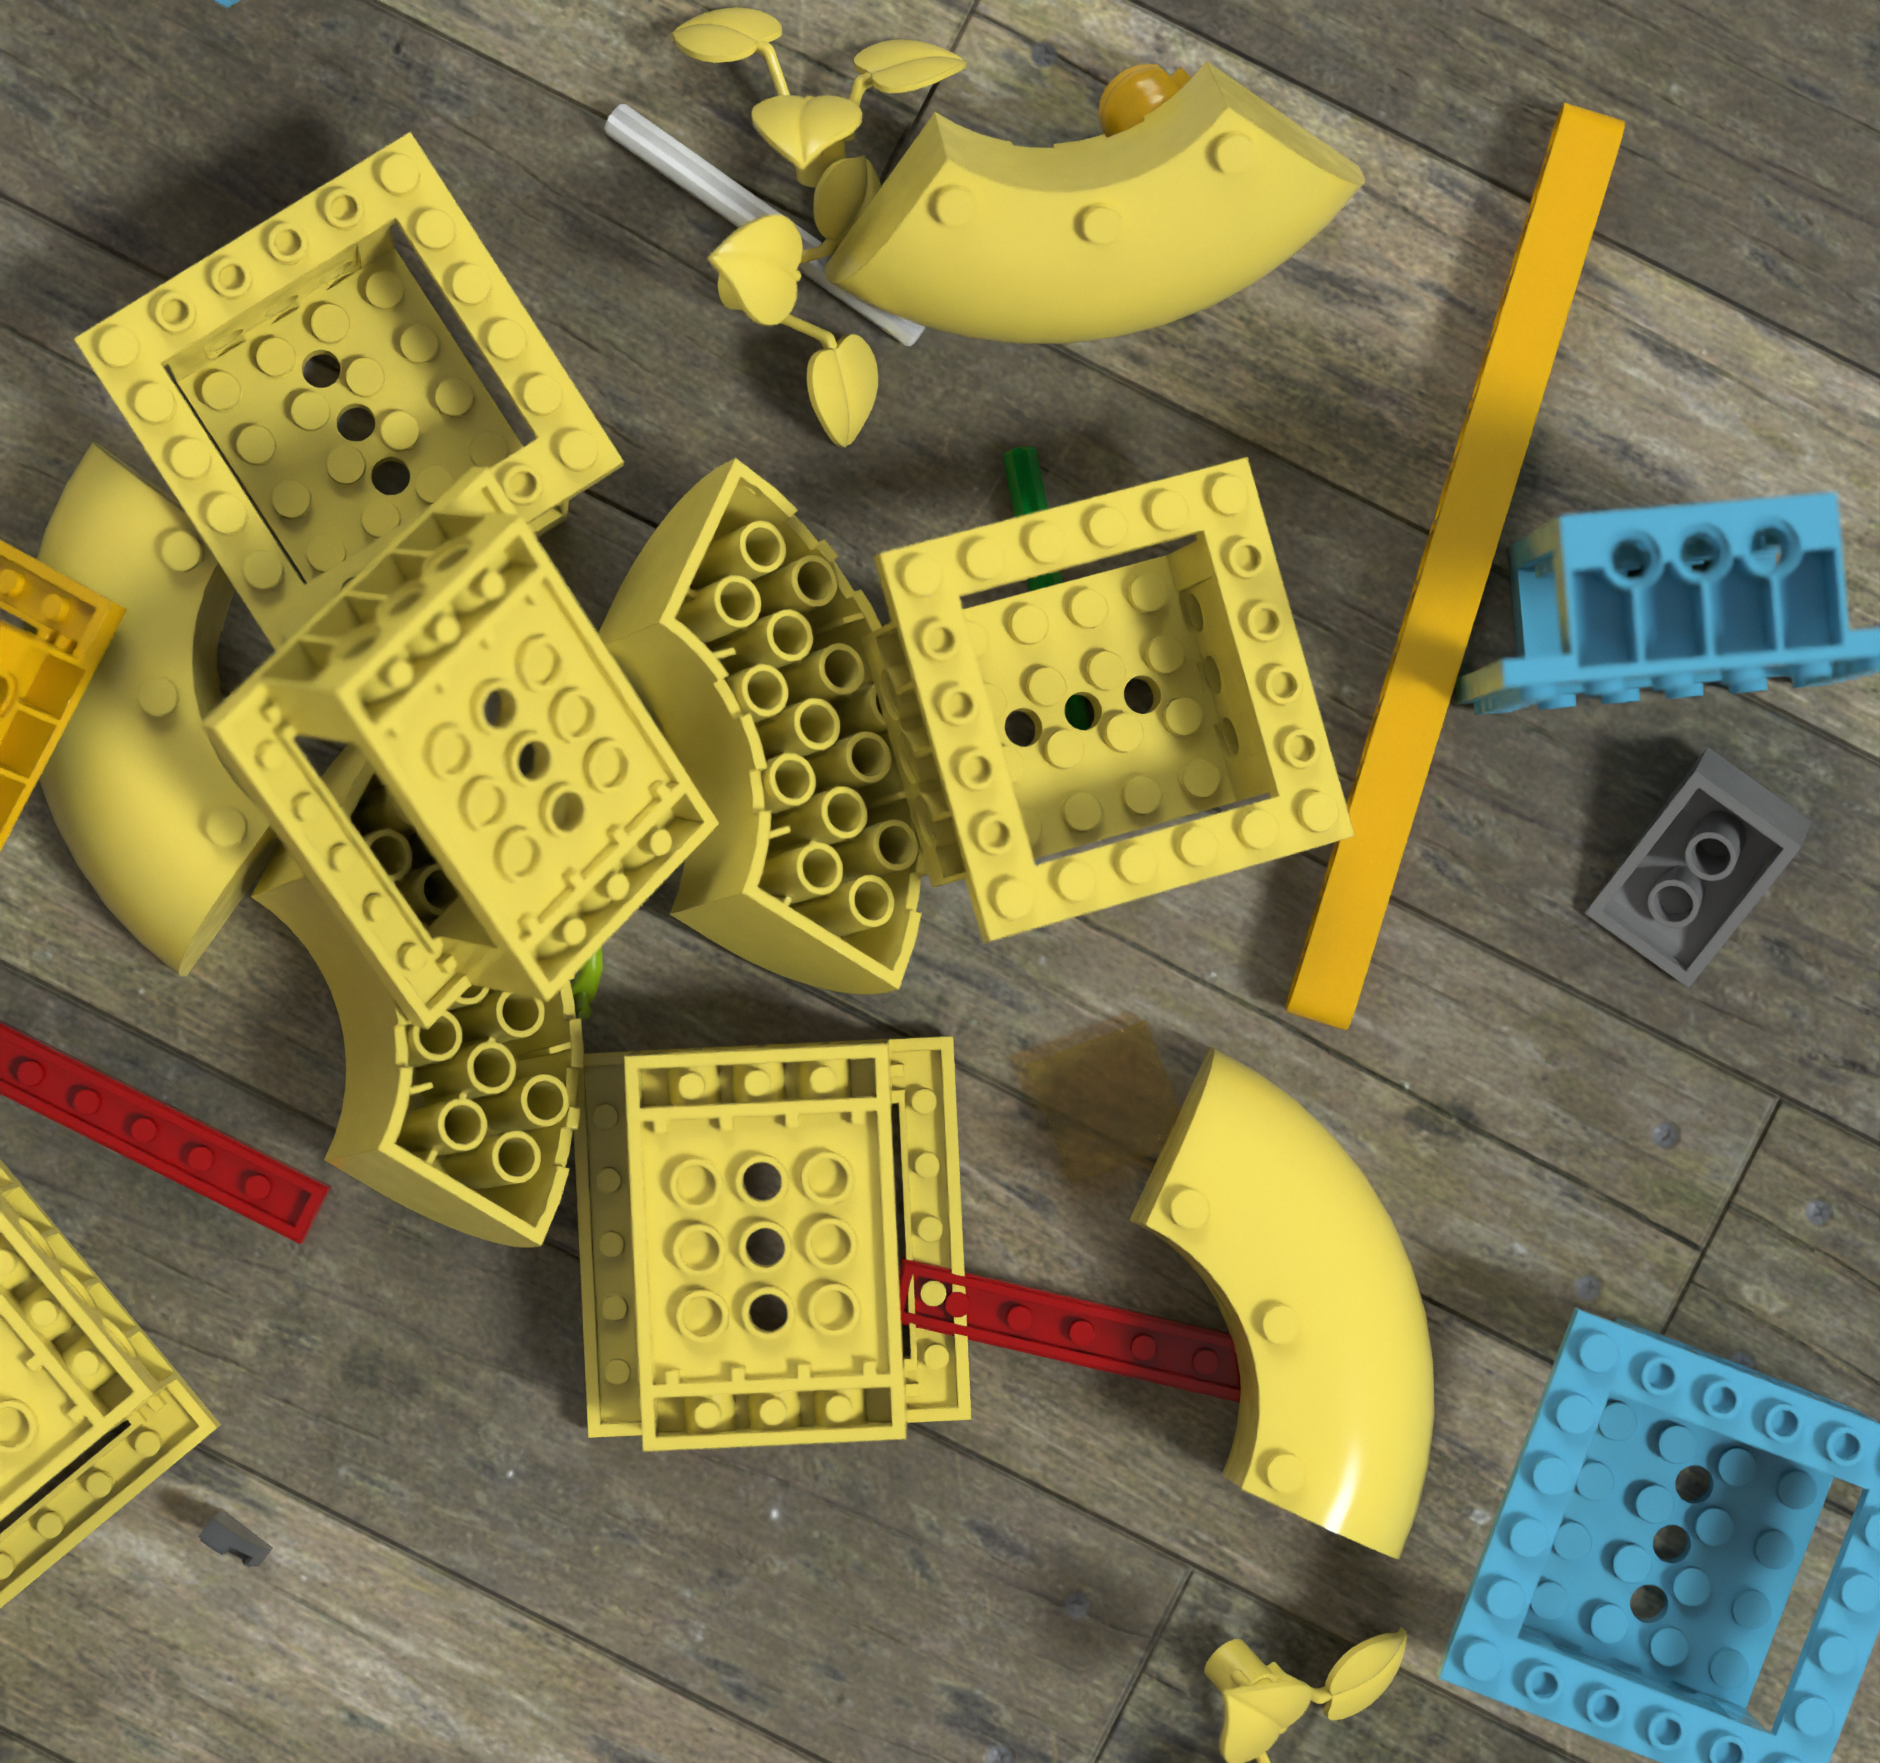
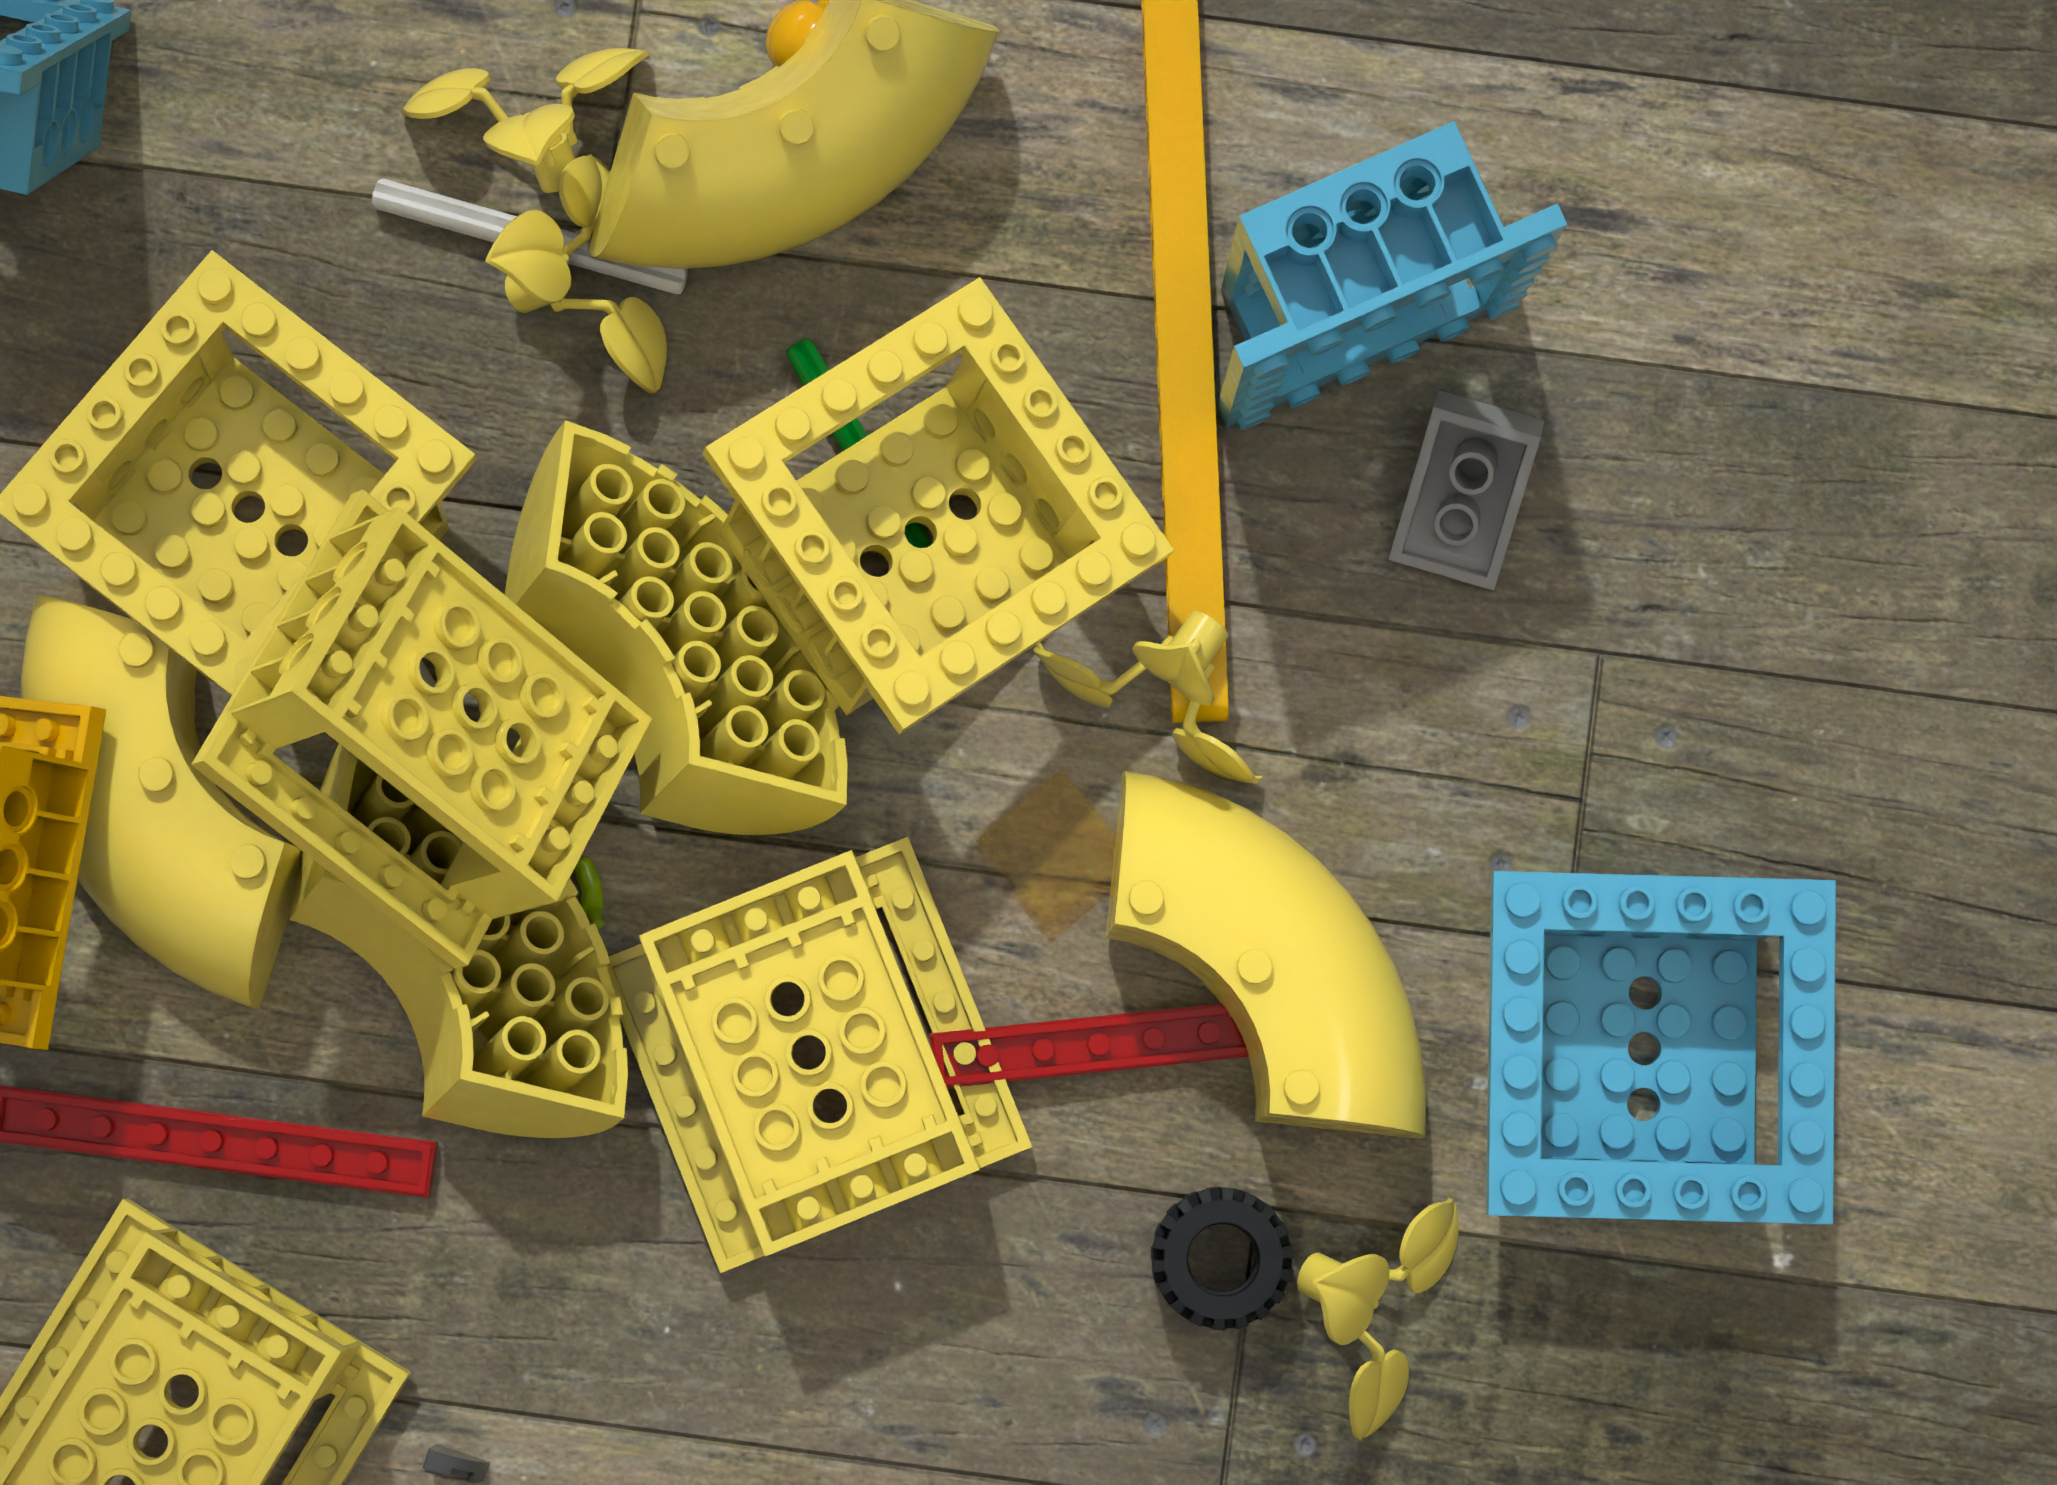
camera: 20 degrees left, 5 degrees down
none -> light yellow plant [1033,610,1263,784]
none -> black tyre [1150,1187,1294,1331]

